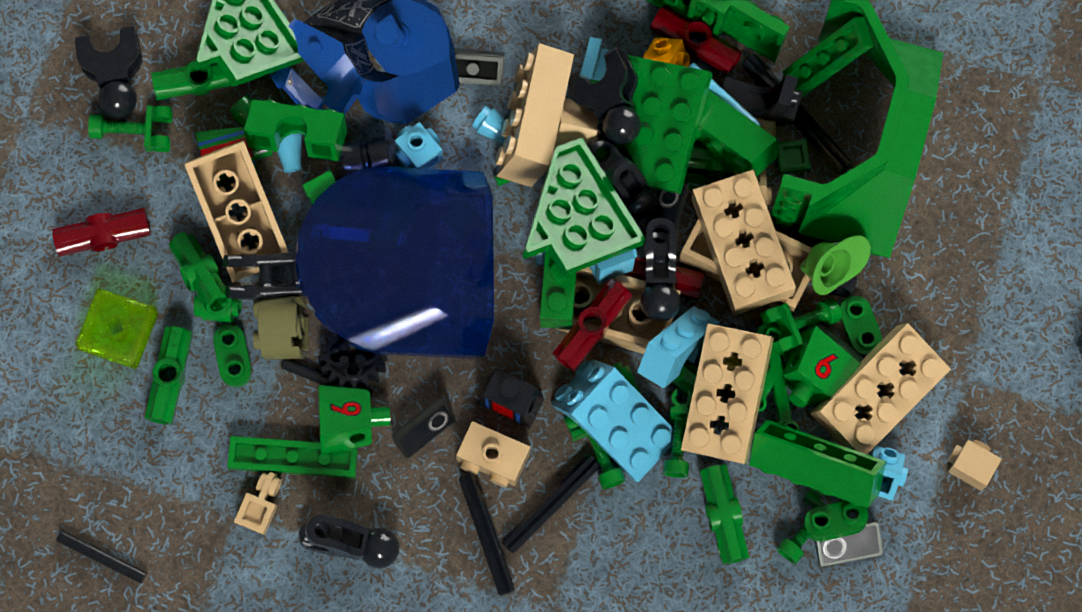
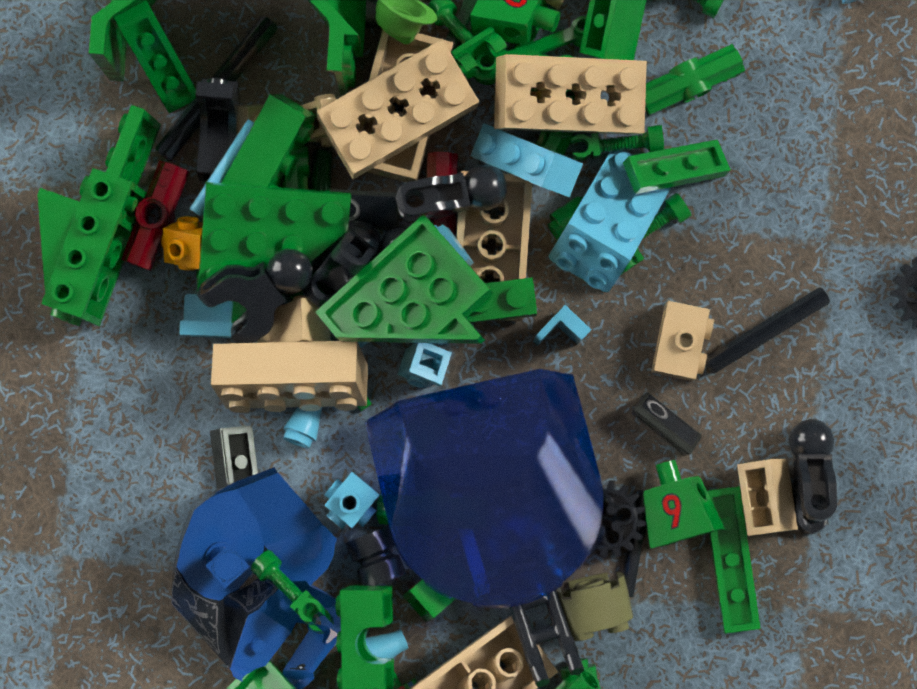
camera: 105 degrees left, 10 degrees up
green plate [213,325,252,388] -> none
tan plate [234,472,282,535] -> none
black torso [476,369,544,429] -> none
black axle [502,454,600,553] -> none
dark red piece [552,279,633,371] -> none
green tile [777,139,811,174] -> none
none -> green bar [251,550,334,634]
none -> medium azure brick [397,343,452,388]
none -> medium azure panel [533,305,592,346]
none -> green plate [623,139,731,194]
none -> tan brick [737,459,798,536]

